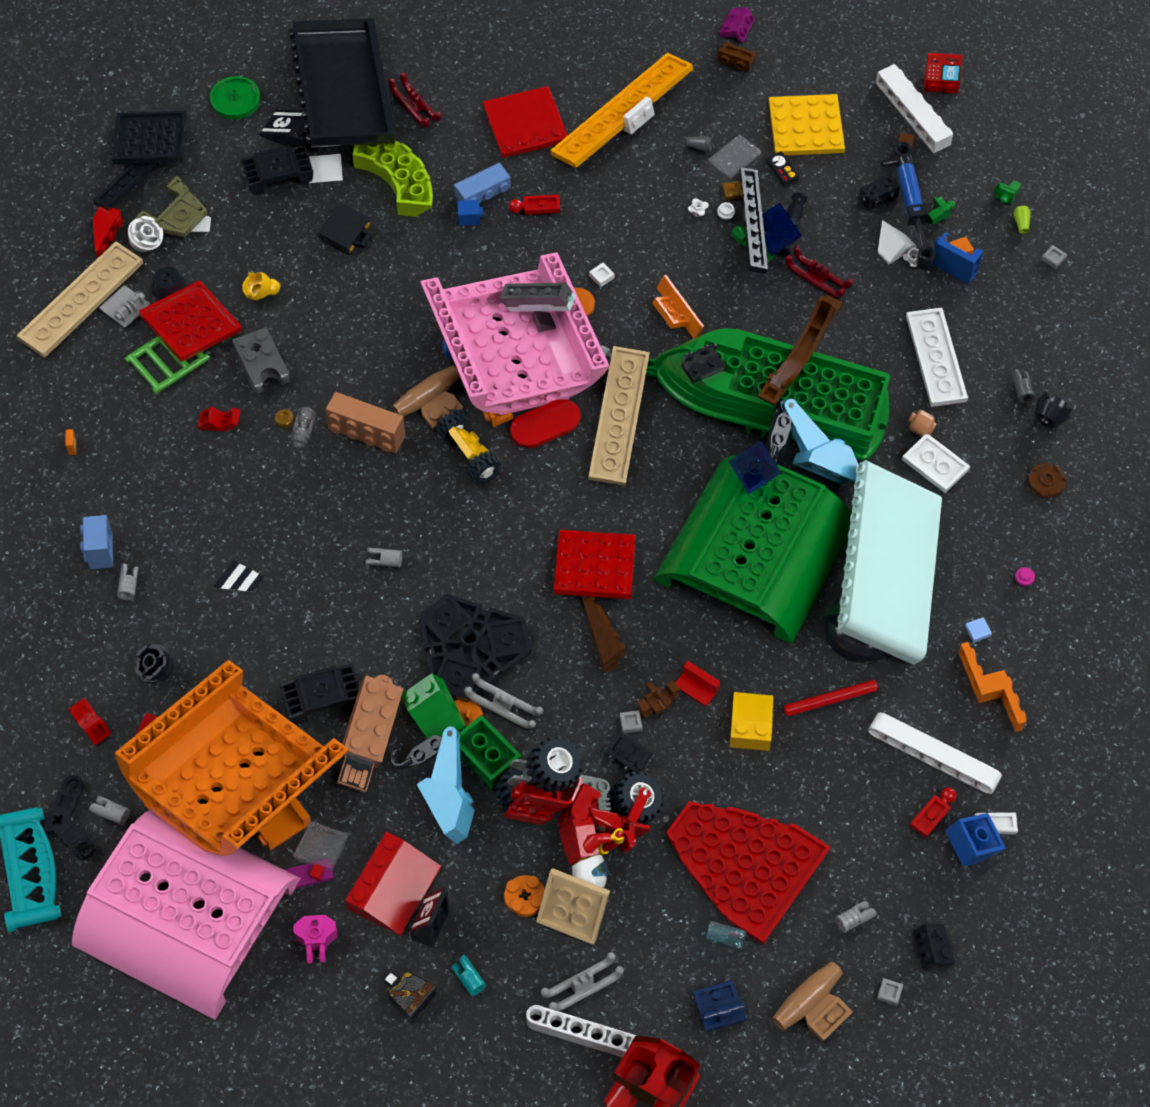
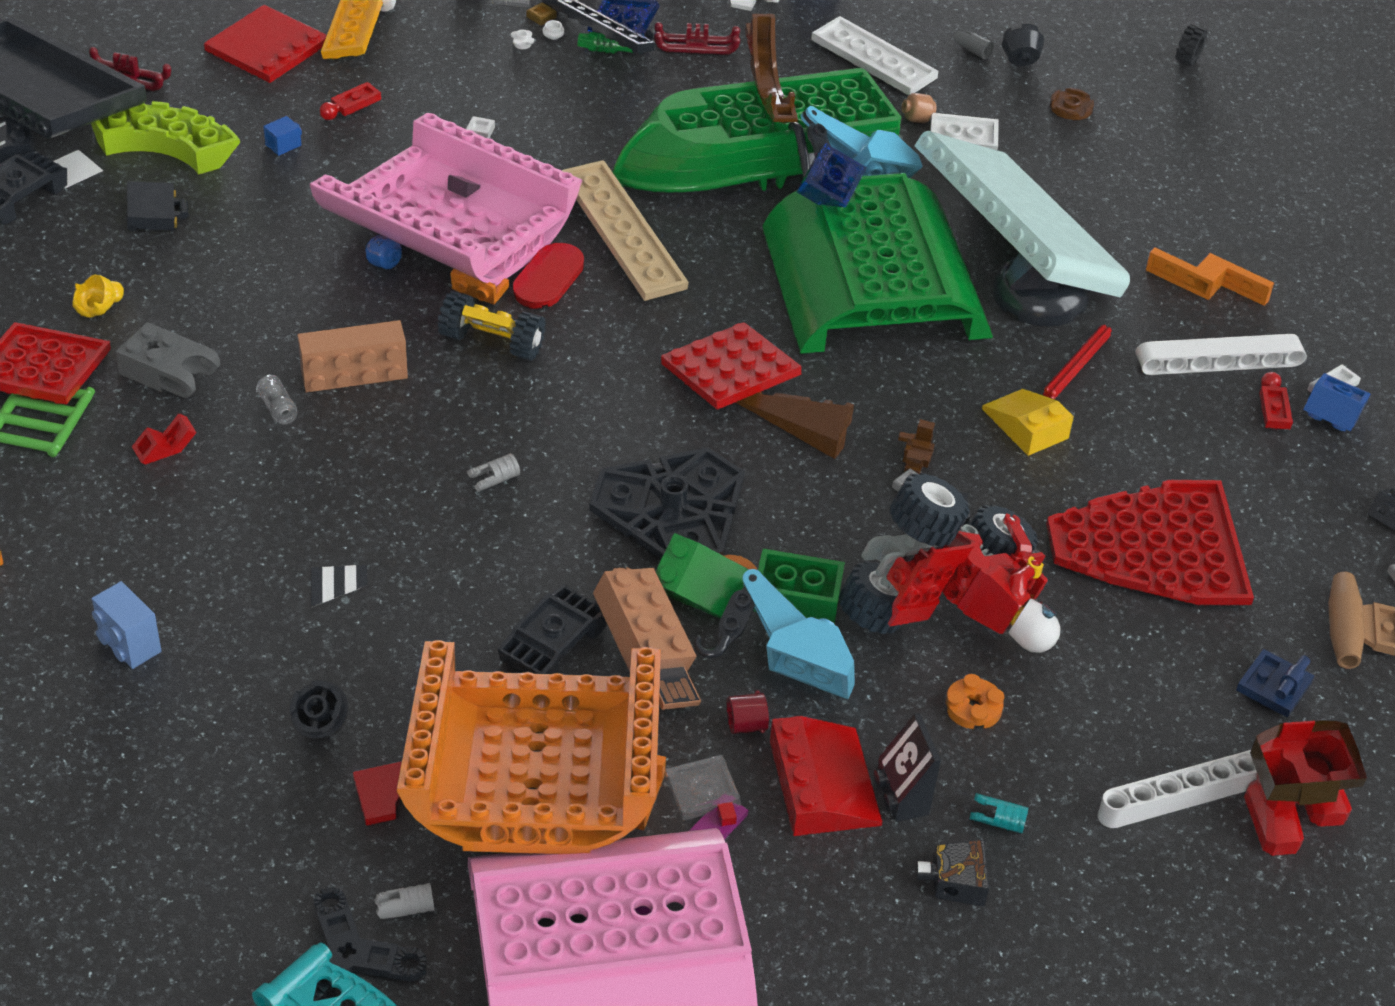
camera: 40 degrees left, 15 degrees down
red slope [68,698,111,745] -> none
light grey hinge [117,564,138,600] -> none
pearl gold tile [275,409,294,428] -> none
dark pink hinge [294,915,337,963] -> none
medium nougat plate [392,366,463,430] -> none
medium blue brick [454,163,511,203] -> none
light grey piece [464,673,543,729] -> none
dark grey piece [499,283,576,312] -> none
tan plate [536,868,610,945] -> none
light grey piece [541,952,624,1011] -> none
orange bracket [652,275,704,339] -> none
red panel [675,661,720,707] -> none
black bracket [681,343,726,384] -> none
clear light blue hinge [706,921,746,948] -> none
light grey hinge [835,901,877,933] -> none
light blue tile [965,617,992,643] -> none
dark pink plate [1015,567,1035,586] -> none
none -> dark red piece [726,690,769,734]

